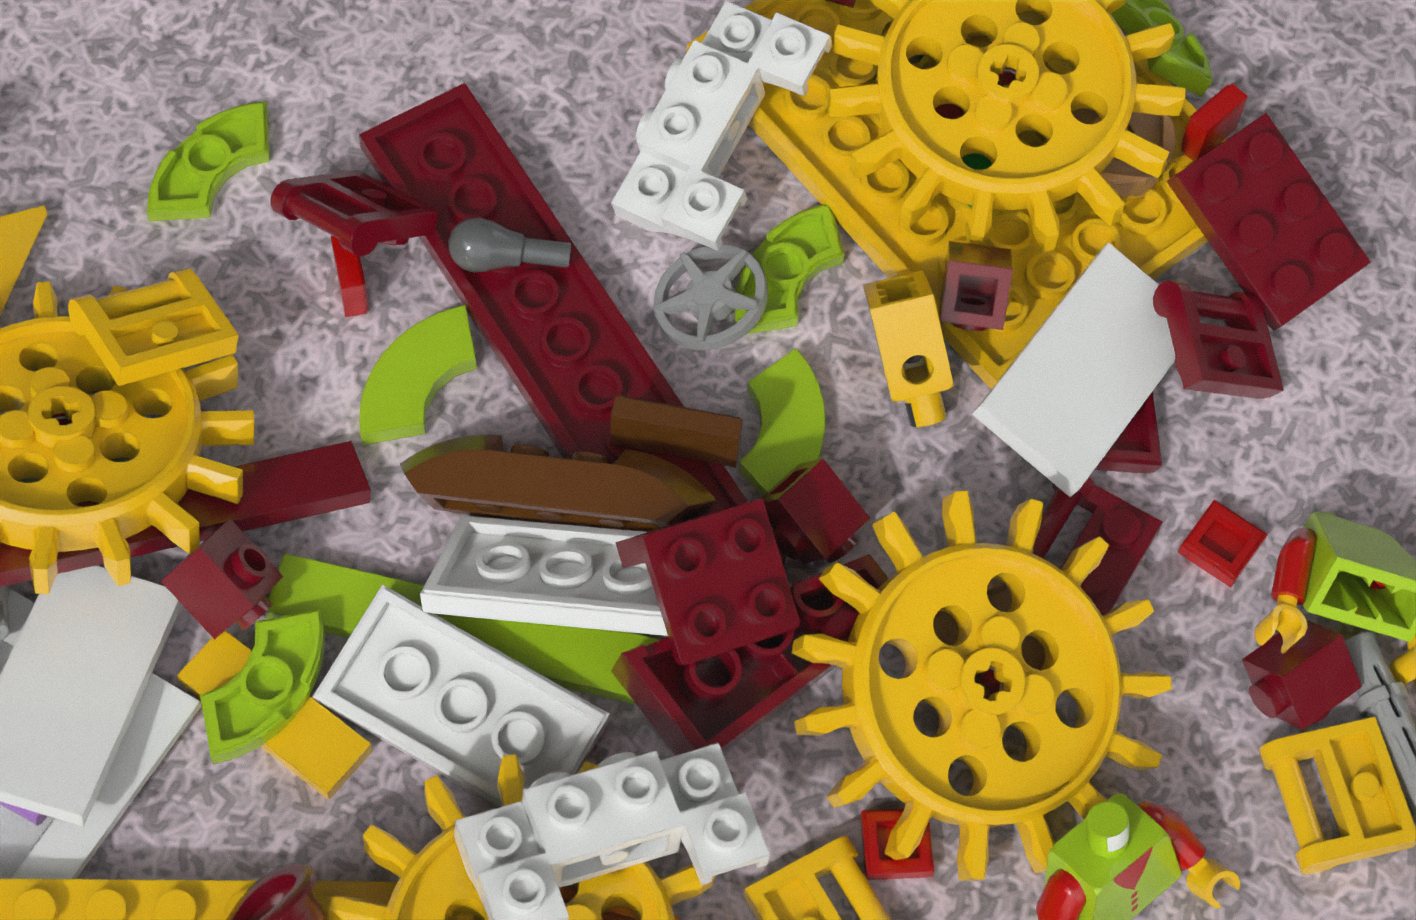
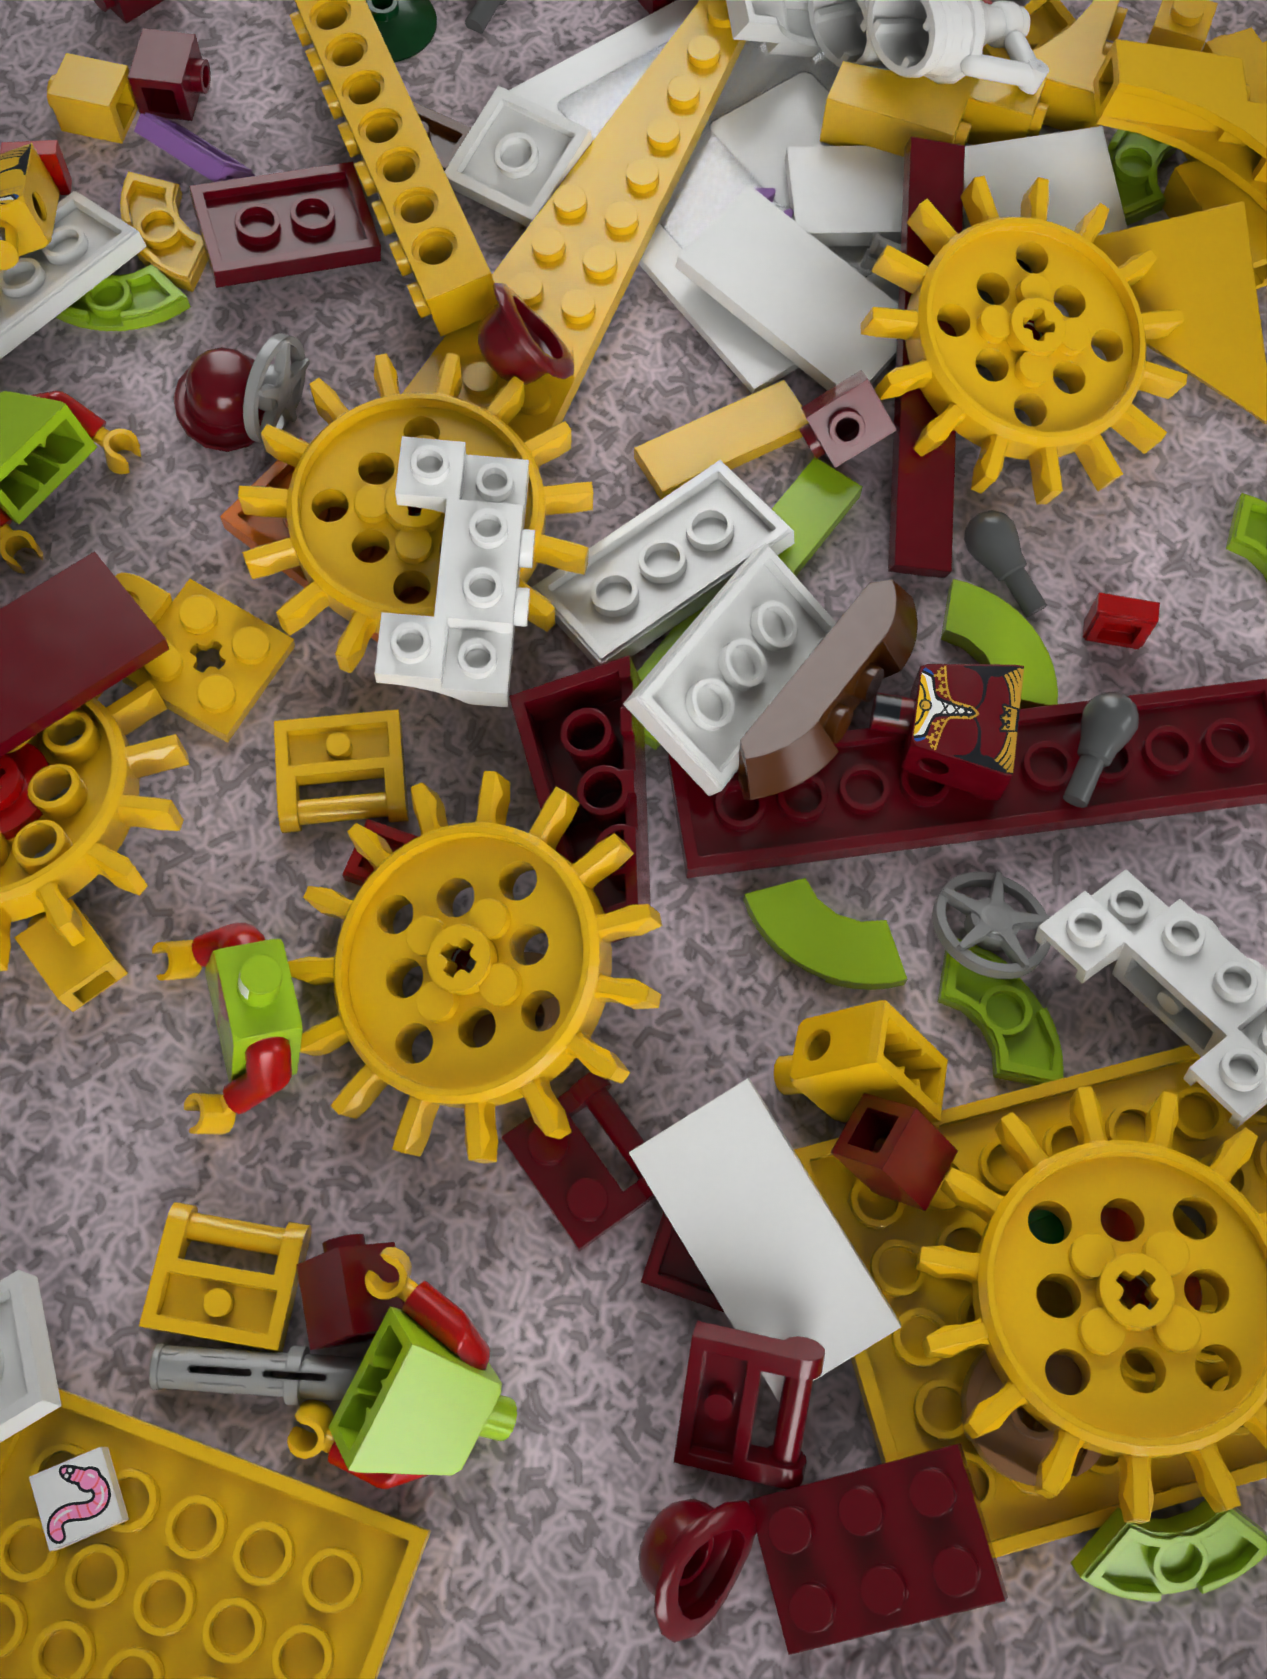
camera: 115 degrees right, 5 degrees up
yellow plate [68,268,239,386] -> none
lime tile [200,609,325,765] -> none
dark red plate [270,170,439,257] -> none
reddish brown tile [610,395,743,468] -> none
dark red bracket [615,498,800,665] -> none
dark red brick [762,458,870,563] -> none
red tile [1177,499,1268,588] -> none
red tile [1181,83,1248,162] -> none
none -> dark red hat [638,1499,756,1643]
none -> dark red torso [869,664,1024,801]
none -> dark grey piece [964,510,1047,618]

